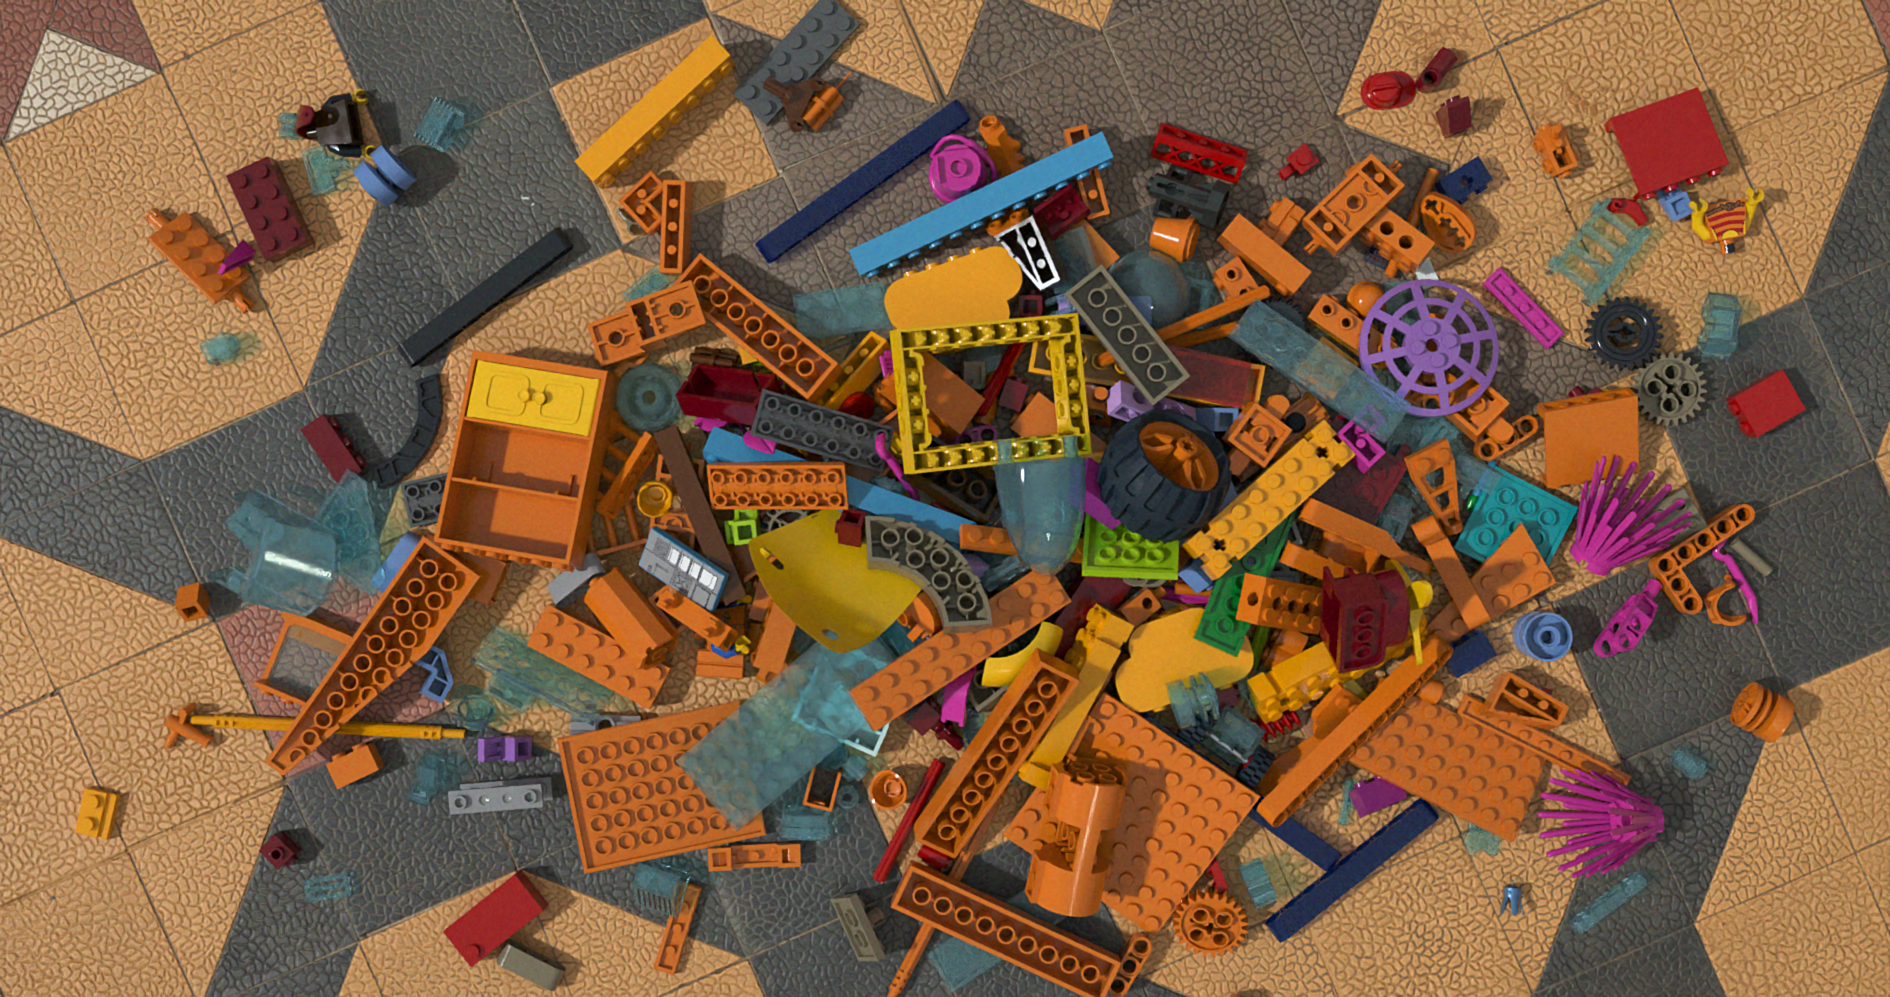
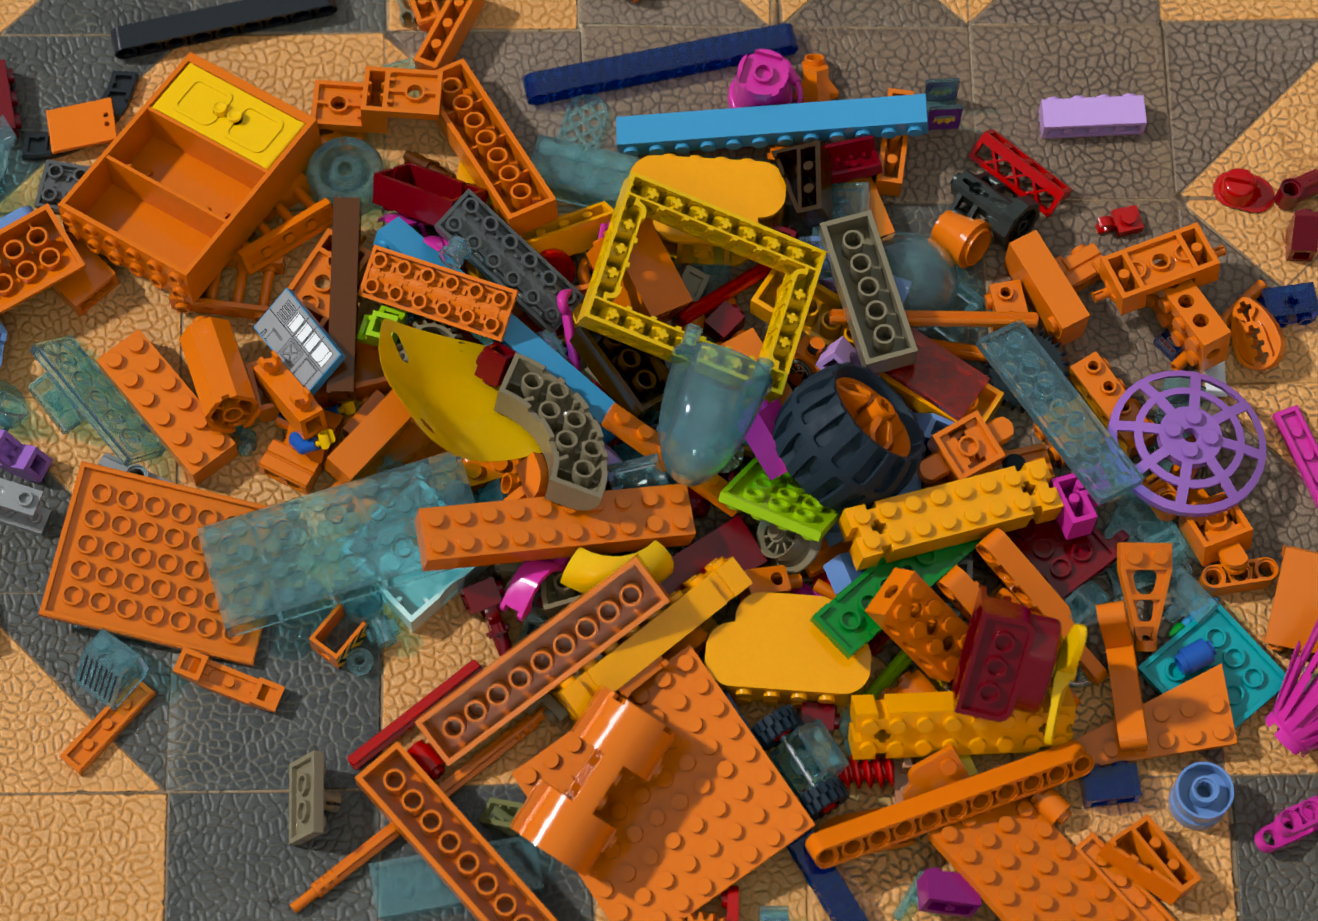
camera: 15 degrees right, 20 degrees down
light grey beam [547,553,606,608] -> none
light orange hair [637,480,673,518] -> none
clear light blue brick [781,805,830,841] -> none
orange helmet [869,769,908,810] -> none
clear light blue wheel [1165,671,1220,731] -> none
orange helmet [1346,281,1386,321] -> none
none -> orange container [46,97,117,154]
none -> clear light blue arm [233,425,257,457]
none -> clear light blue wheel [438,236,472,270]
none -> olive slope [478,797,524,840]
none -> clear light blue window [554,94,607,159]
none -> clear light blue piece [924,78,963,130]
none -> lavender brick [1038,93,1147,139]
none -> blue brick [1173,638,1216,675]

